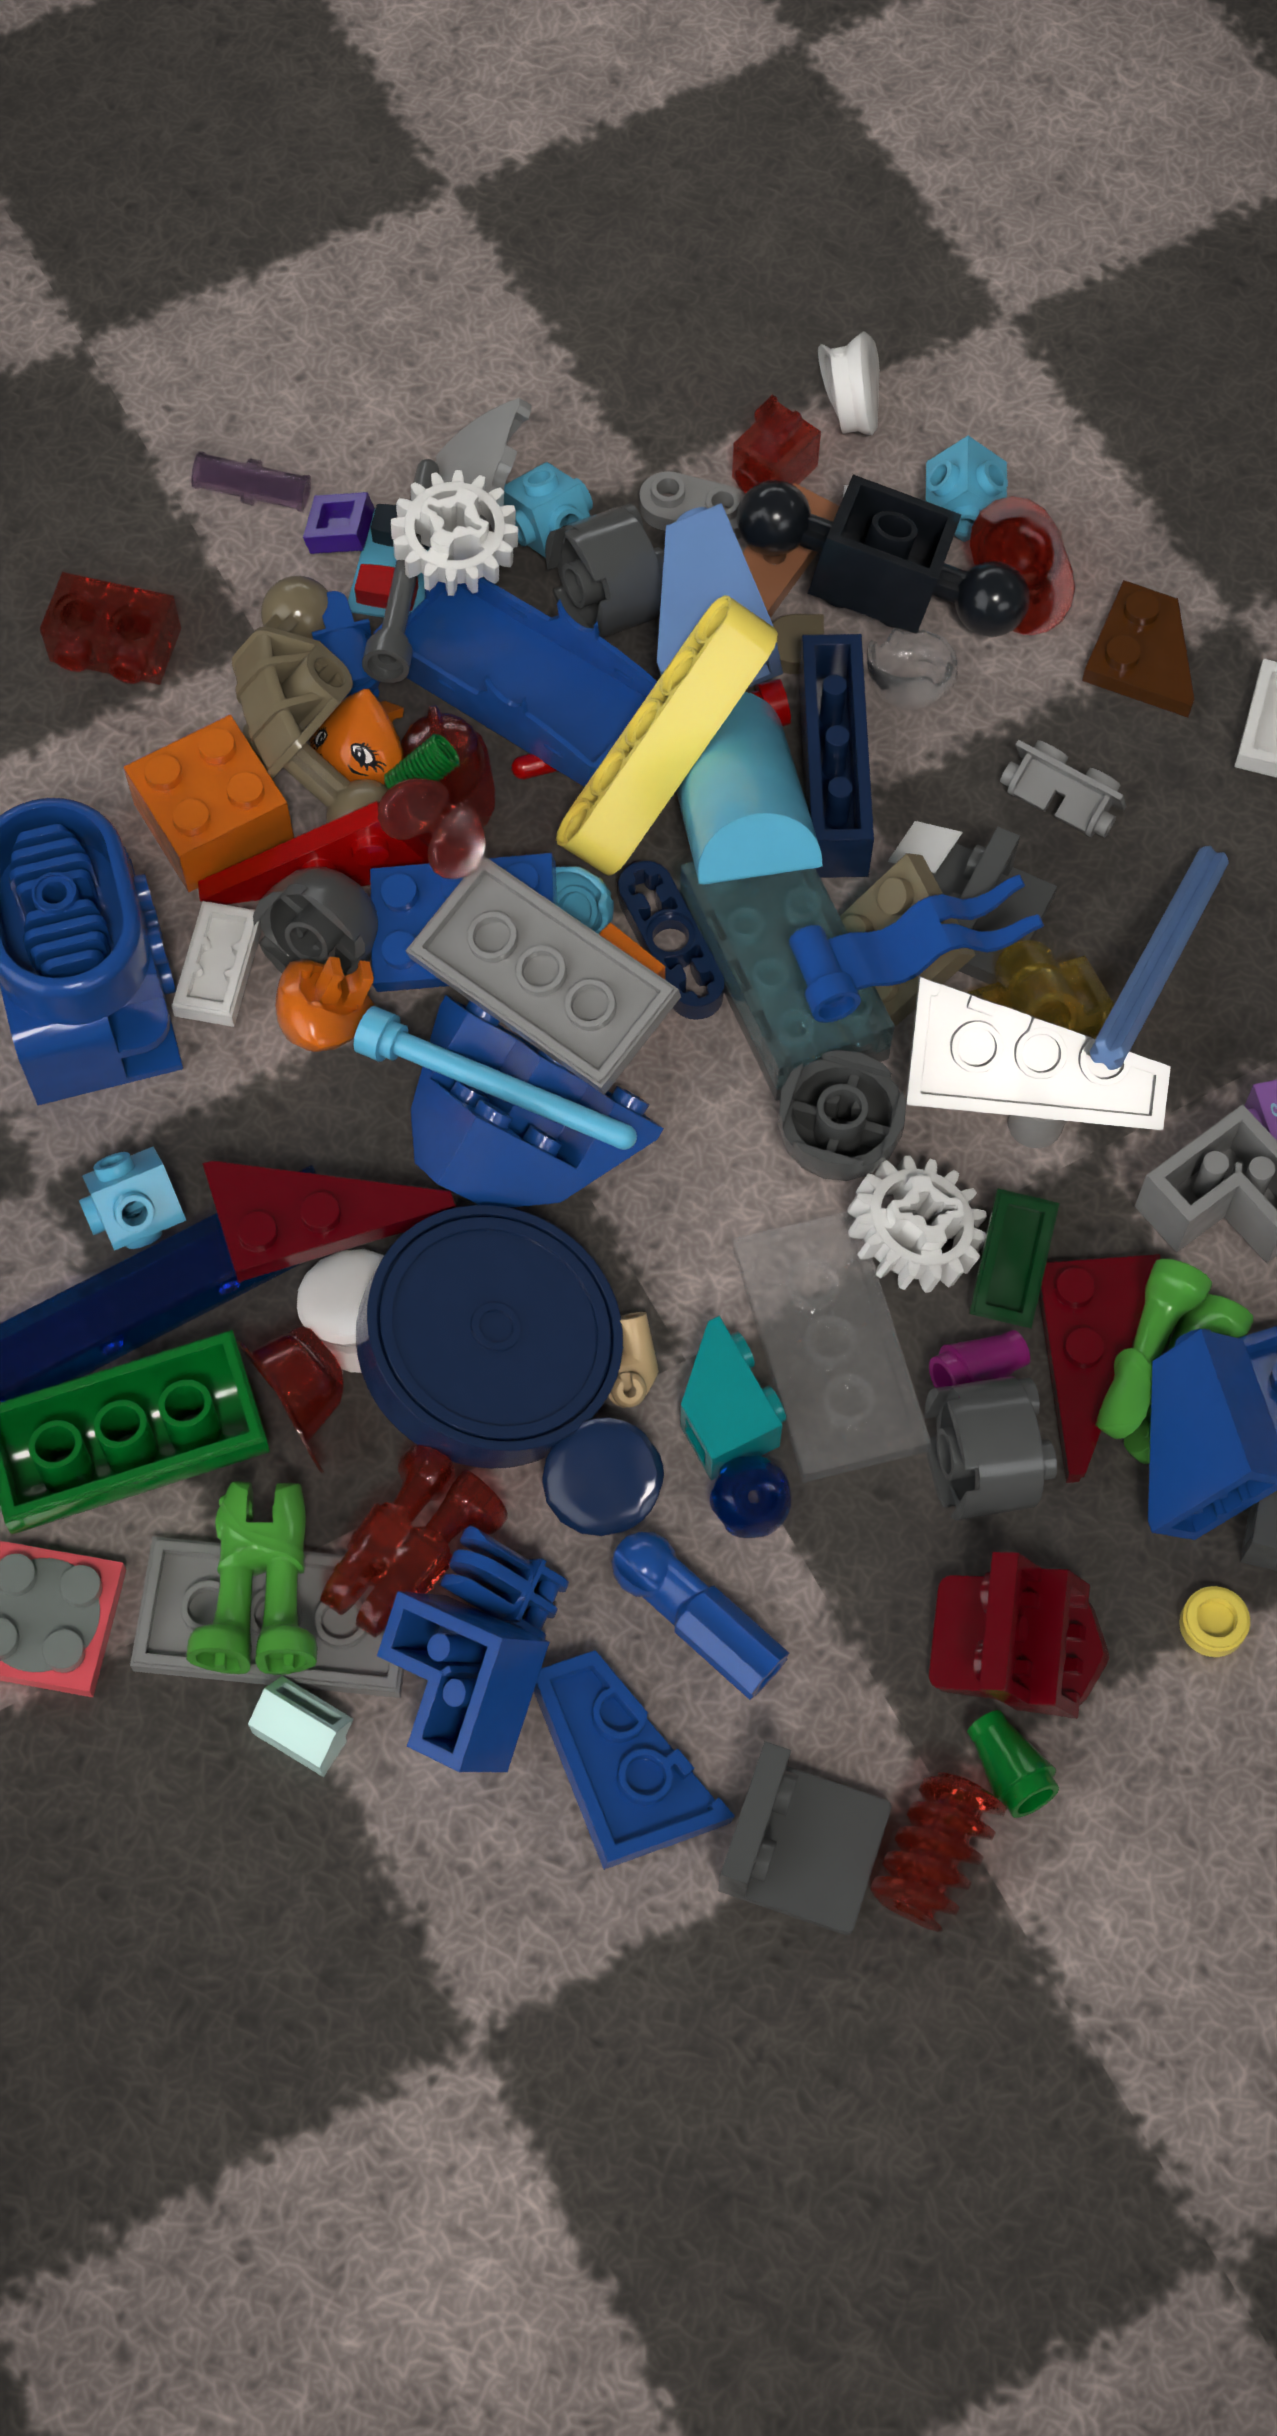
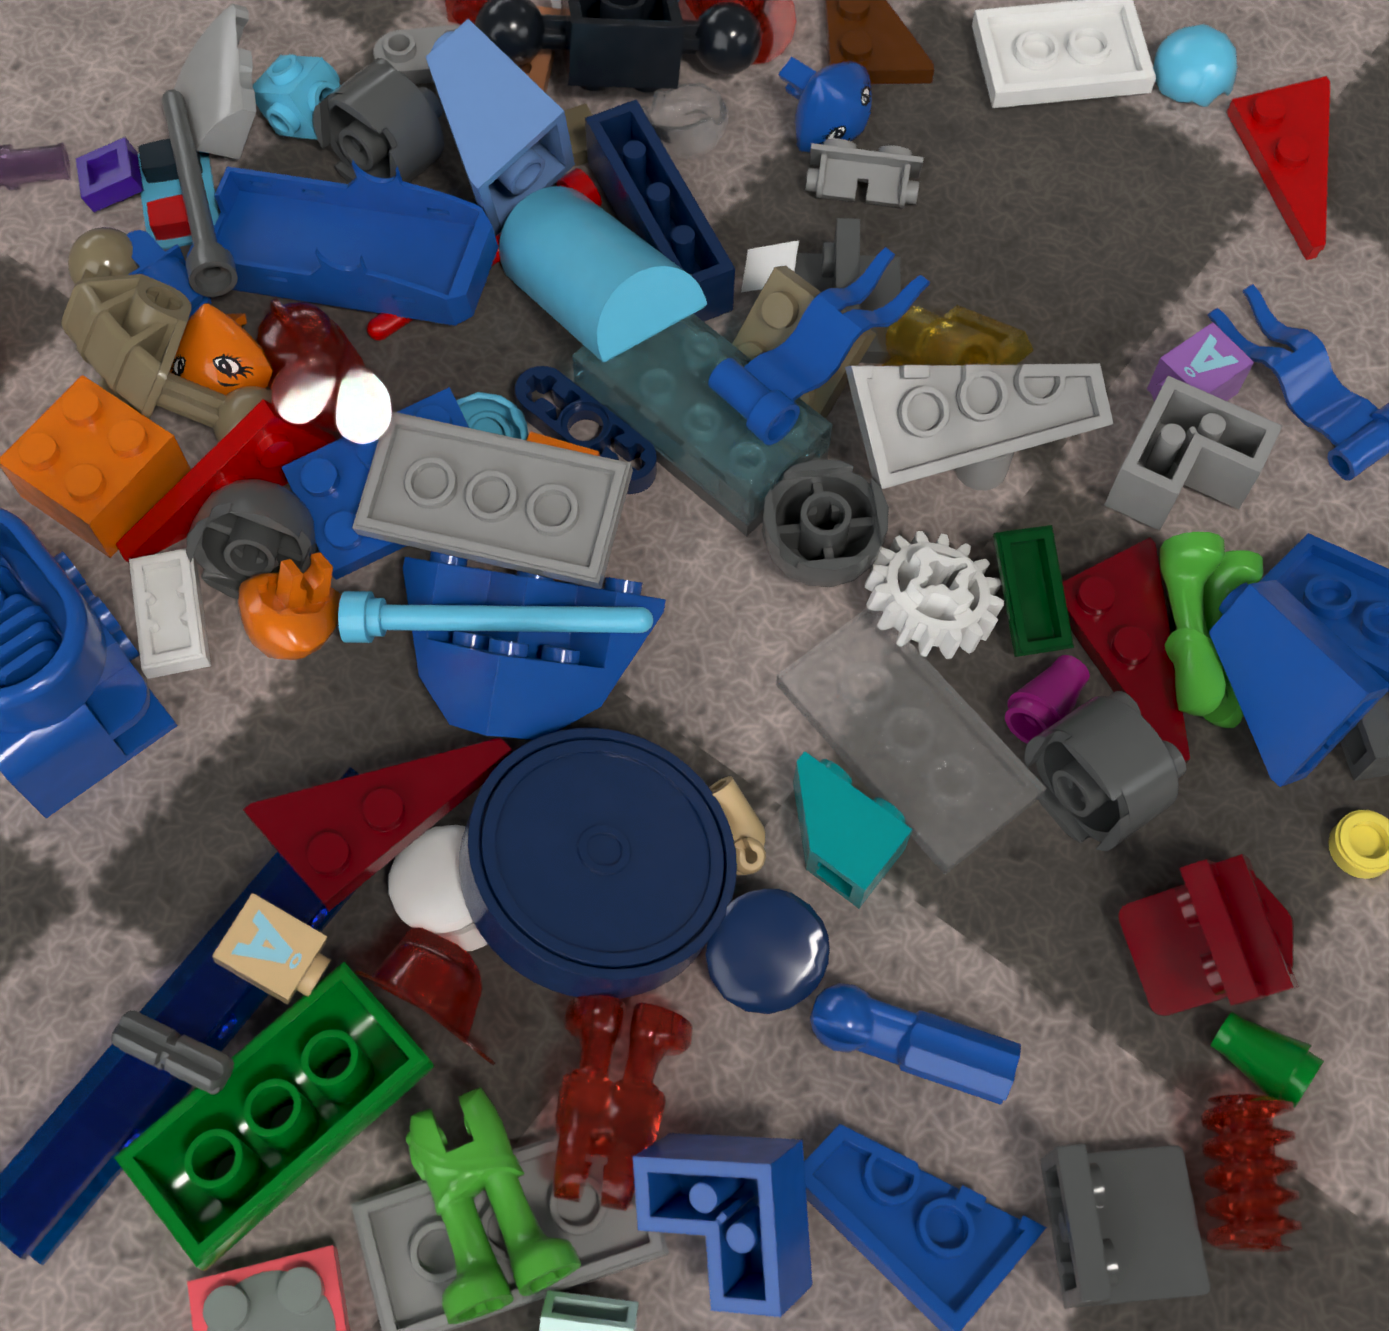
camera: 25 degrees left, 0 degrees up
medium azure brick [79,1146,186,1251] -> none
green piece [384,734,459,806] -> none
white gear [391,470,518,596] -> none
blue arm [439,1526,569,1639] -> none
light yellow beam [556,595,778,876] -> none
clear blue plate [710,1456,792,1538] -> none
medium blue axle [1090,846,1229,1070] -> none
none -> dark grey piece [111,1010,234,1094]
none -> tan brick [212,893,331,1005]
none -> blue piece [778,57,872,152]

